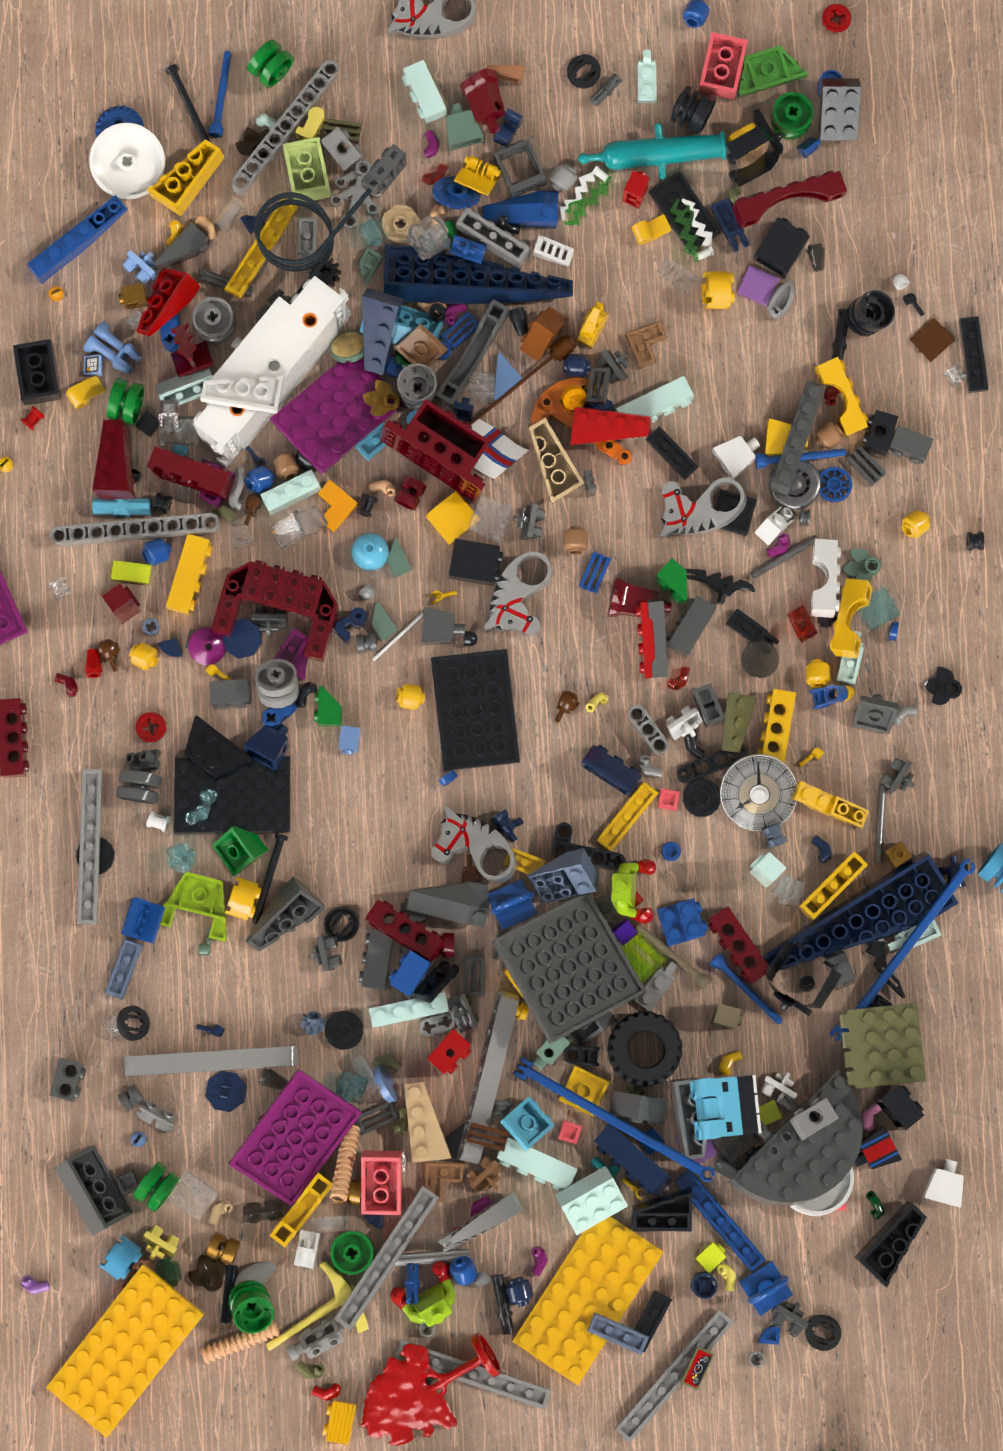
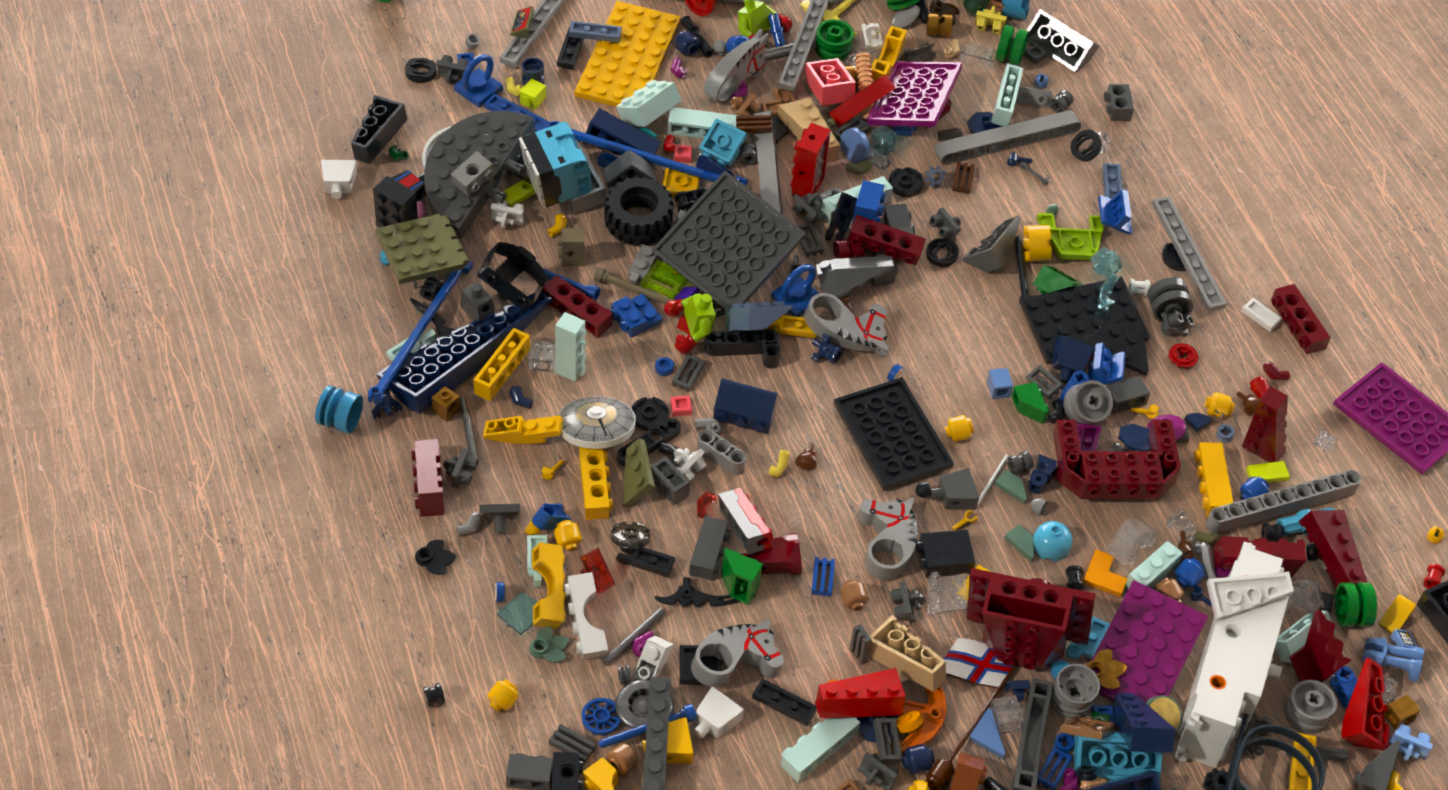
camera: 160 degrees right, 30 degrees down
yellow tile [596,781,659,851] -> none
black wedge [632,1187,692,1232] -> none
sand blue wheel [762,824,787,849] -> none
none -> wedge [411,439,444,517]
none -> red arm [663,134,676,153]
none -> dark grey tile [672,354,705,392]
none -> clear blue slope [695,154,734,177]
none -> red slope [829,74,896,128]
none -> reddish brown tile [952,161,975,194]
none -> light aqua brick [991,63,1023,126]
none -> dark grey hinge [1020,161,1049,185]
none -> dark grey tile [1026,365,1065,400]
none -> blue bracket [1088,342,1126,385]
none -> white tile [1241,298,1283,332]

